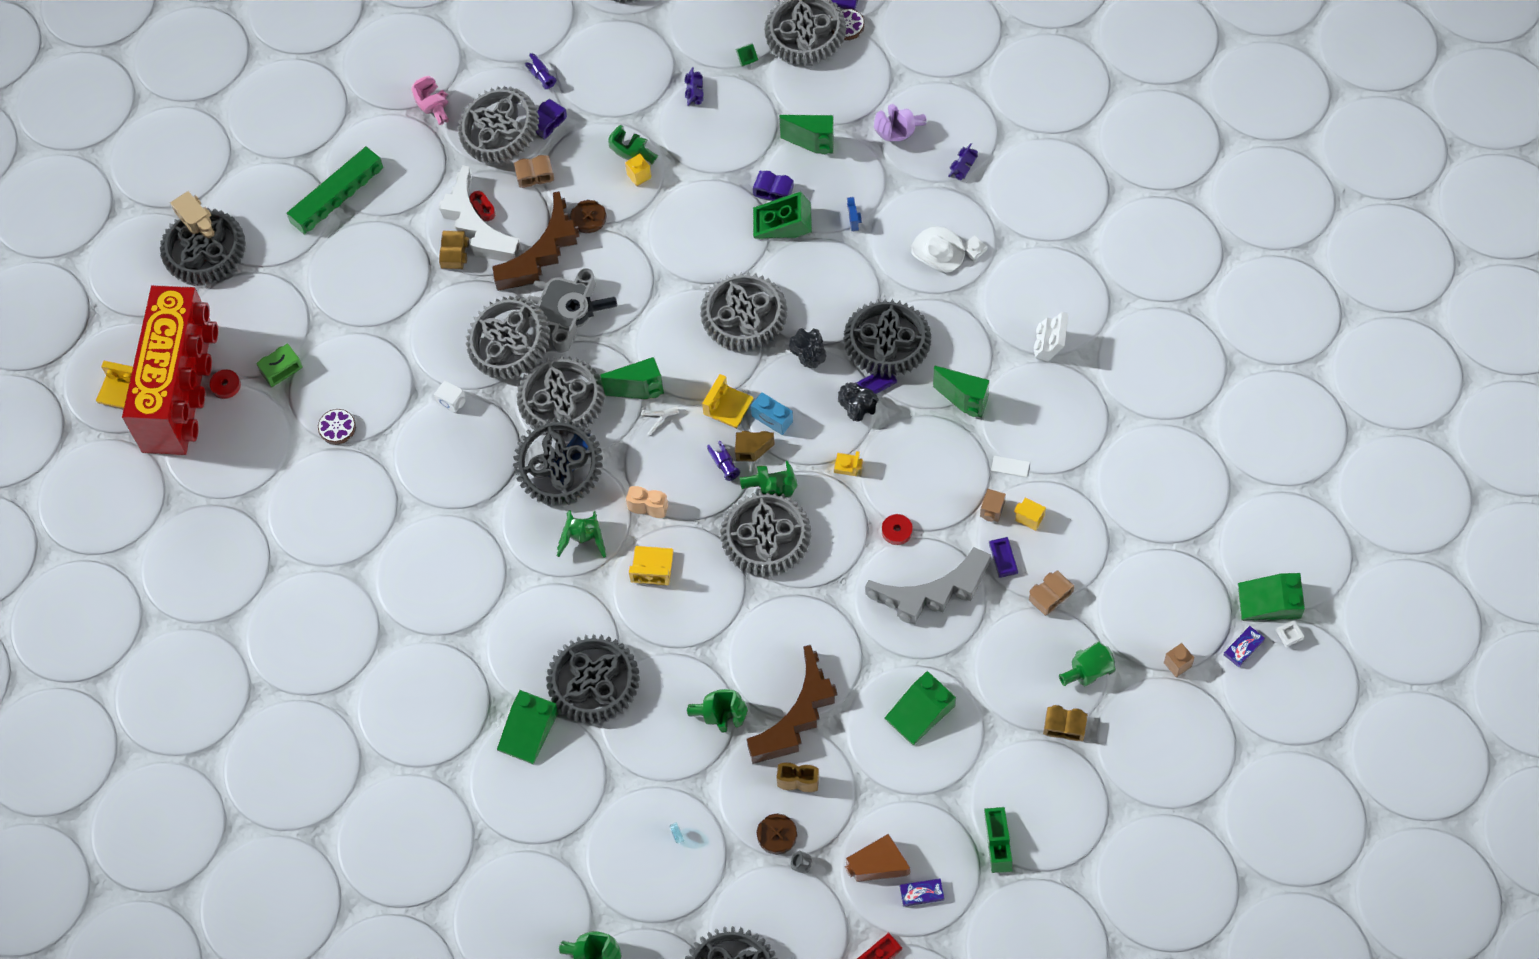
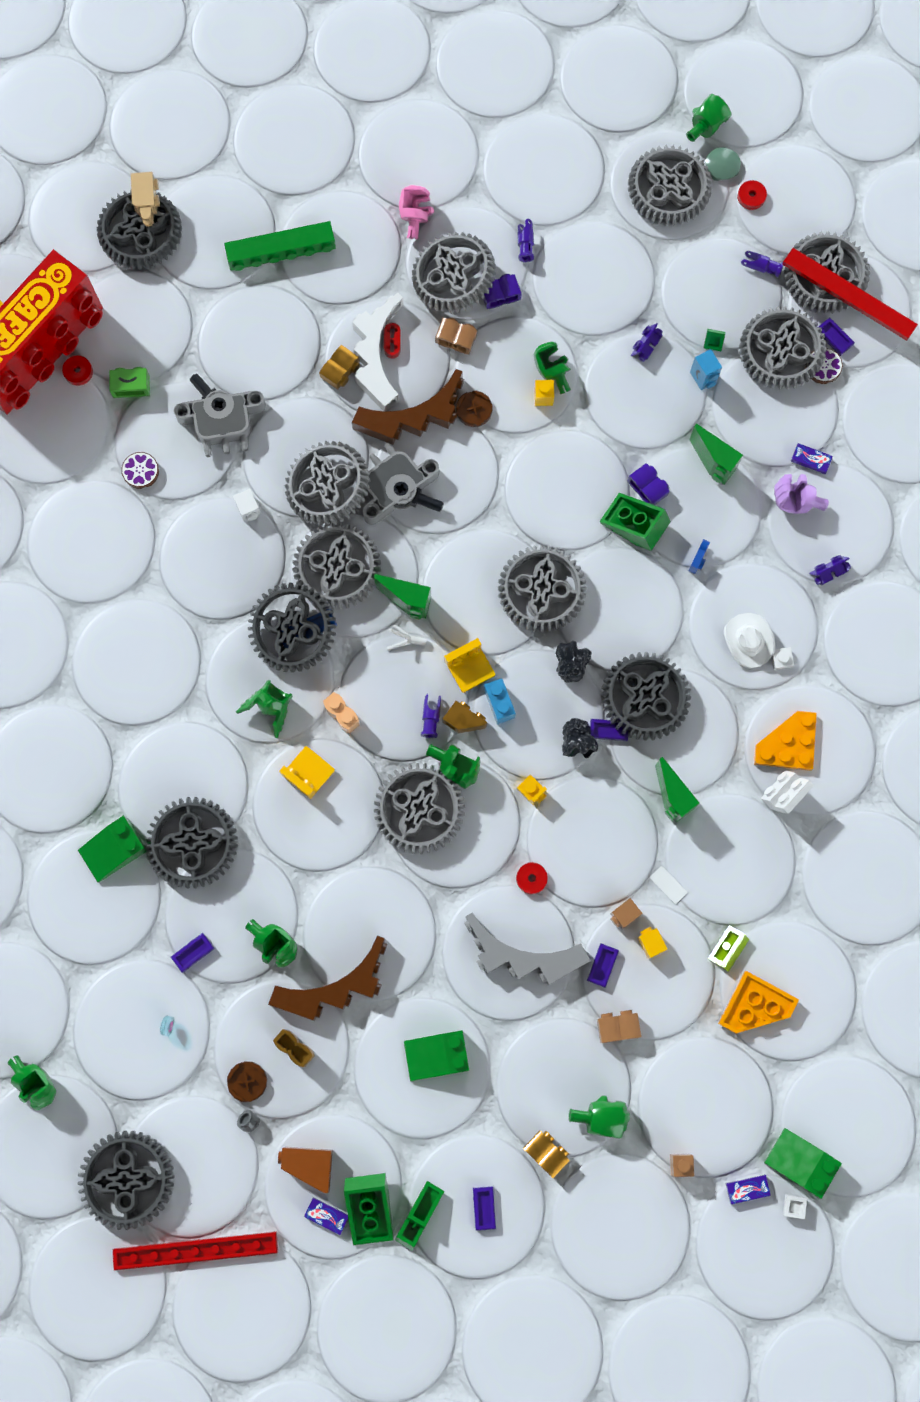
camera: 30 degrees right, 15 degrees up
none -> dark purple tile [171,933,215,973]
none -> piece [174,374,266,457]
none -> green slope [344,1173,394,1245]
none -> dark purple tile [473,1186,496,1230]
none -> dark azure brick [690,349,722,390]
none -> lime slope [708,926,749,972]
none -> light orange plate [718,971,799,1034]
none -> light orange plate [754,711,817,771]
none -> tile [791,443,833,474]

